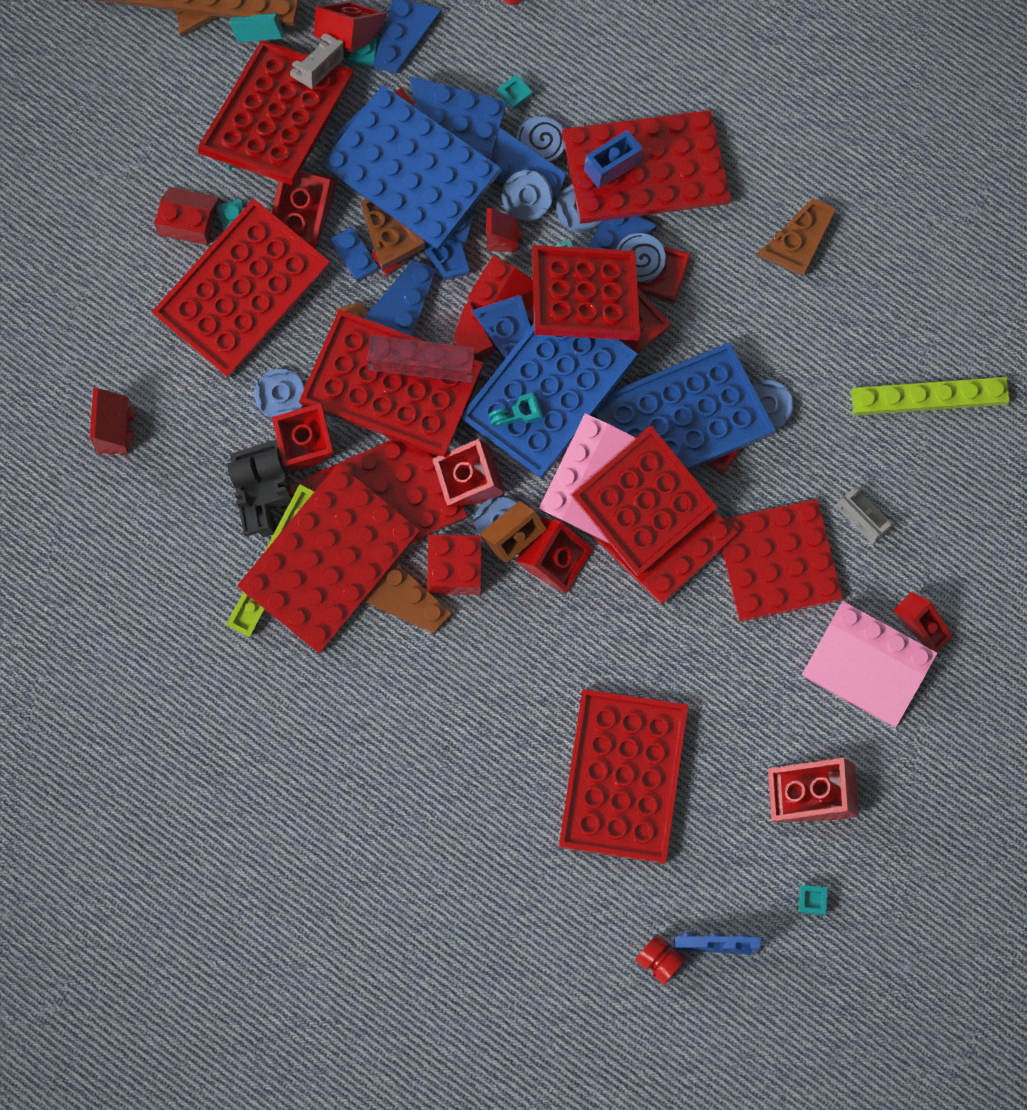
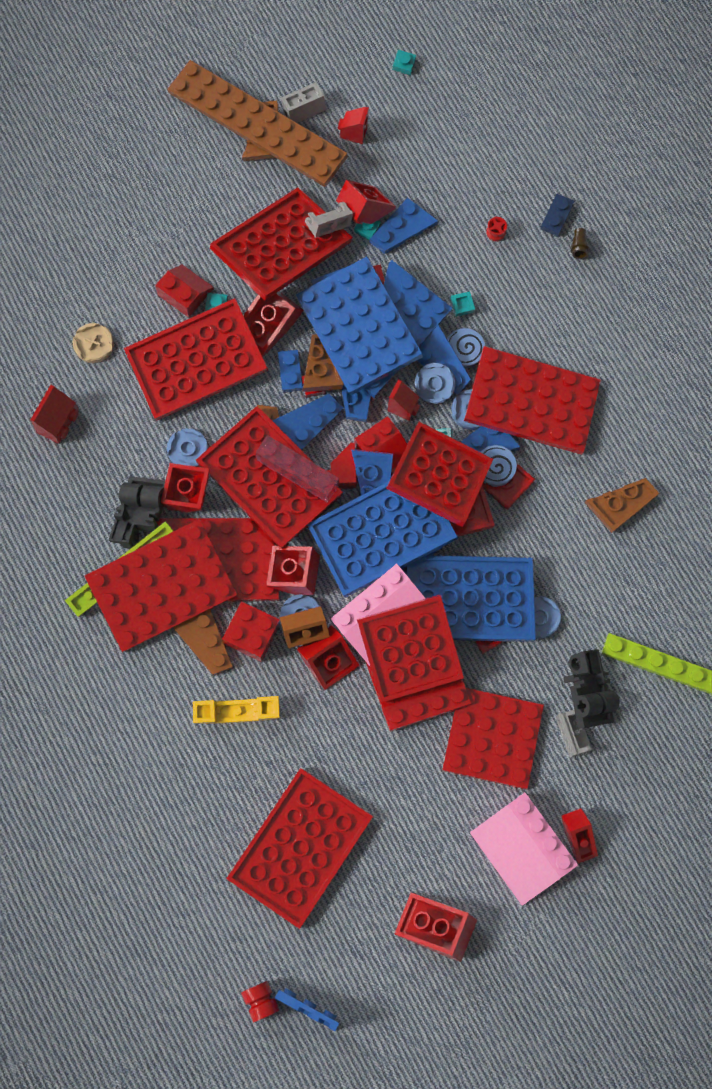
camera: 20 degrees right, 0 degrees up
teal tile [229,13,285,42] -> none
teal piece [488,392,543,427] -> none
blue brick [584,130,643,189] -> none
teal plate [798,885,828,916] -> none
none -> tan tile [72,323,114,363]
none -> yellow slope [193,696,280,724]
none -> black plate [563,649,620,729]

